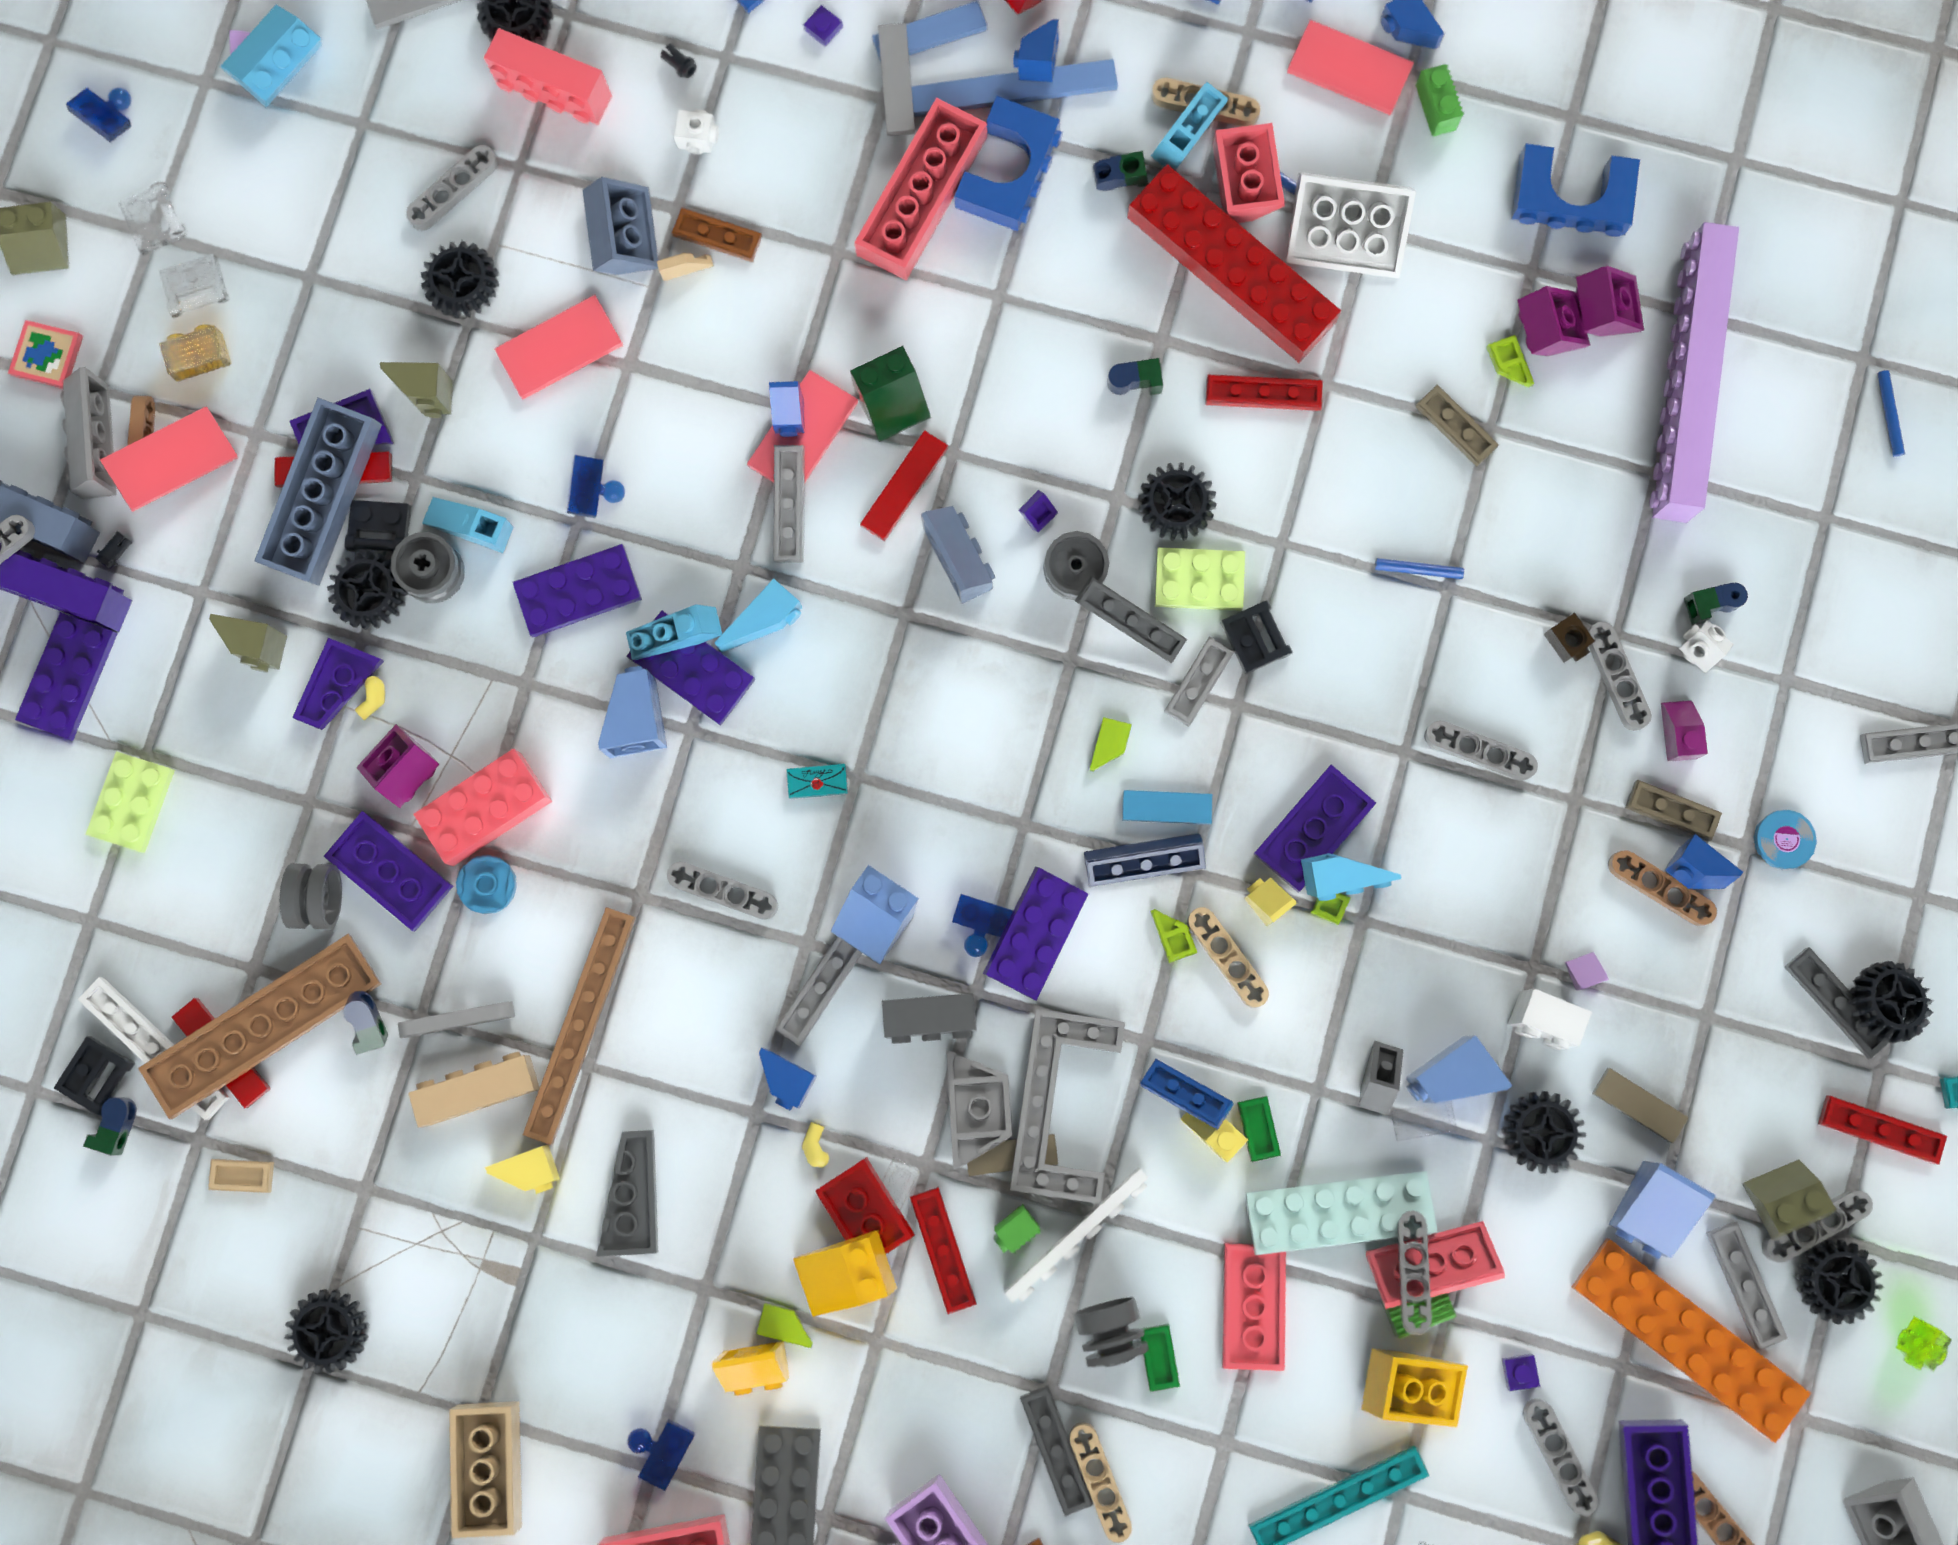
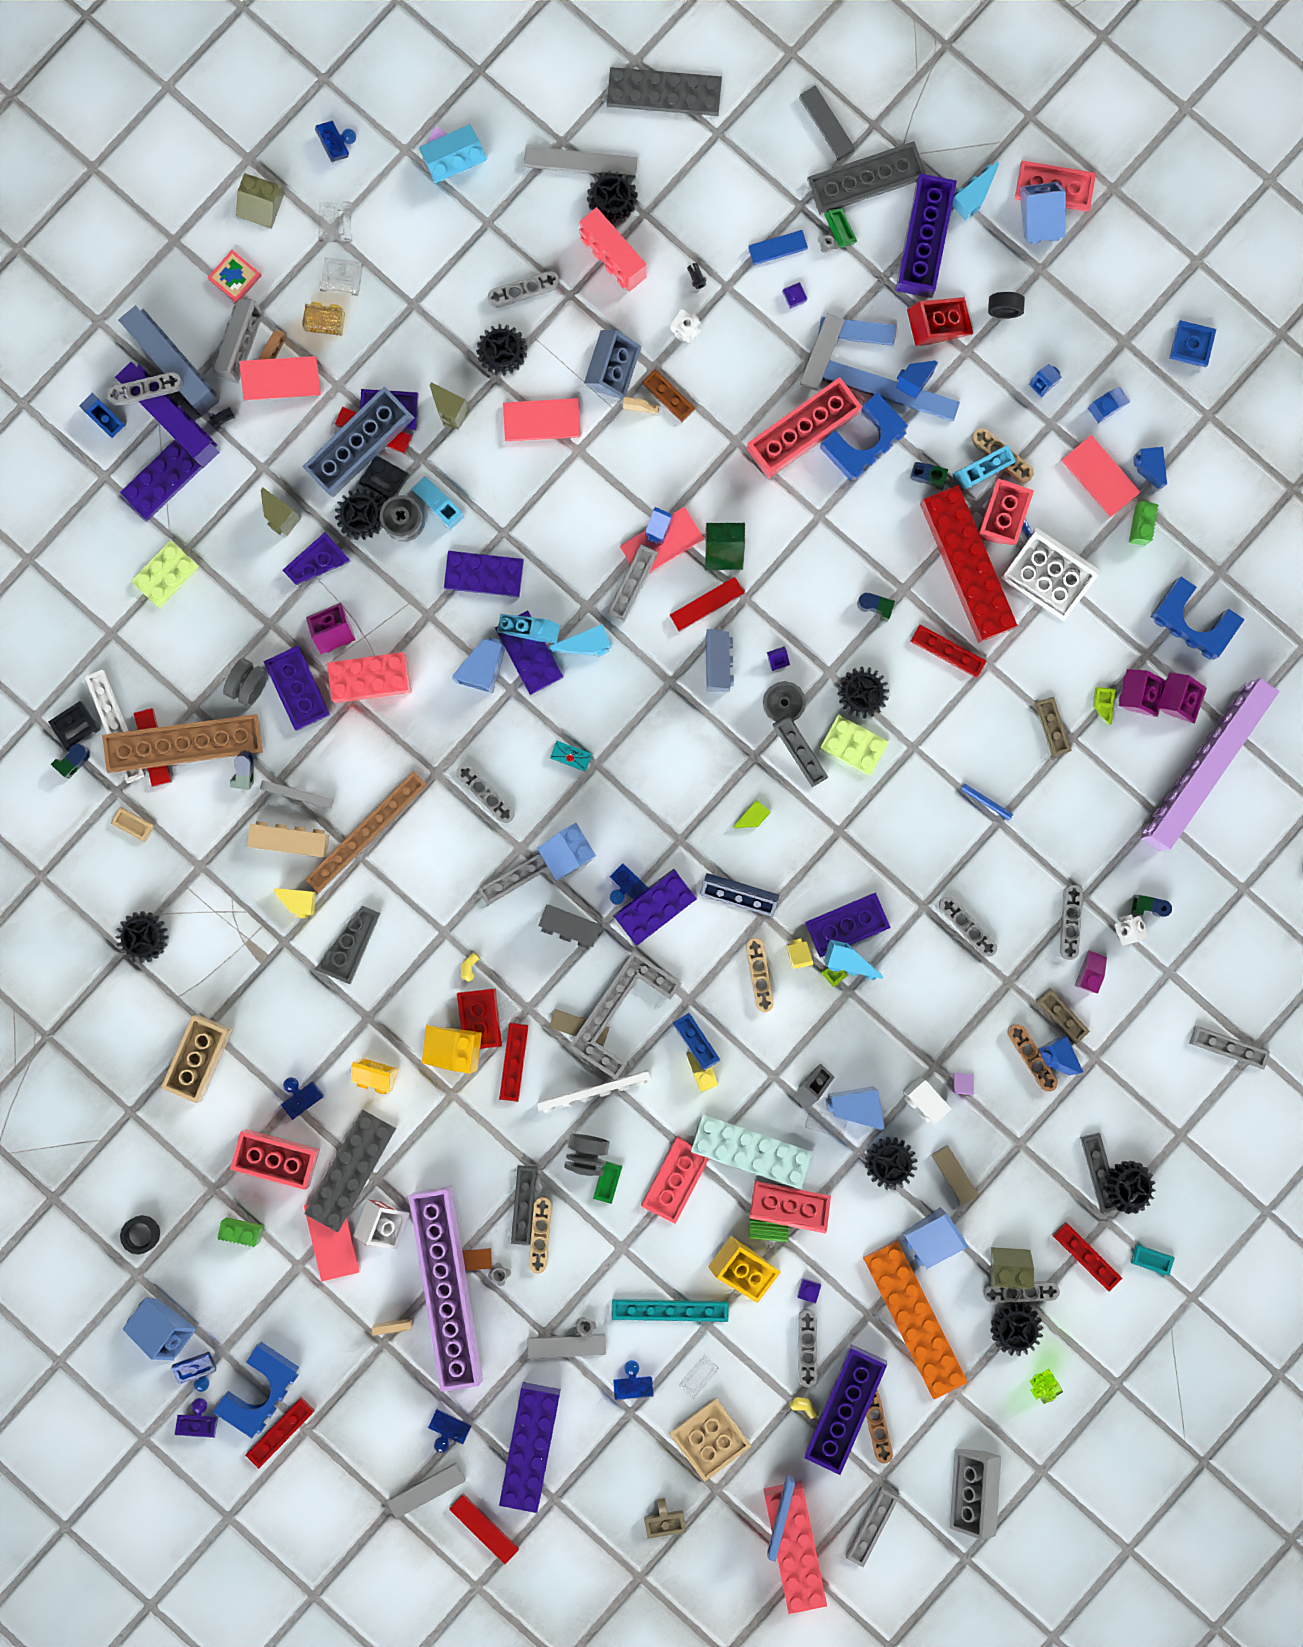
camera: 20 degrees right, 5 degrees up
light yellow arm [355,676,385,720] -> none
dark azure tile [456,855,517,914] -> none
clear blue plate [566,455,625,518] -> none
lime tile [757,1303,813,1348] -> none
blue slope [759,1048,817,1111] -> none
light grey wing [947,1051,1012,1169] -> none
bright green brick [993,1204,1040,1253] -> none
dark azure tile [1122,790,1213,825] -> none
lime tile [1150,909,1198,963] -> none
light grey tile [1164,637,1234,727] -> none
black plate [1220,600,1293,675] -> none
green tile [1237,1096,1281,1162] -> none
light grey beam [1397,1211,1432,1336] -> none
dark brown brick [1544,613,1596,663] -> none
light grey tile [1706,1222,1788,1350] -> none
dark azure tile [1754,810,1817,870] -> none

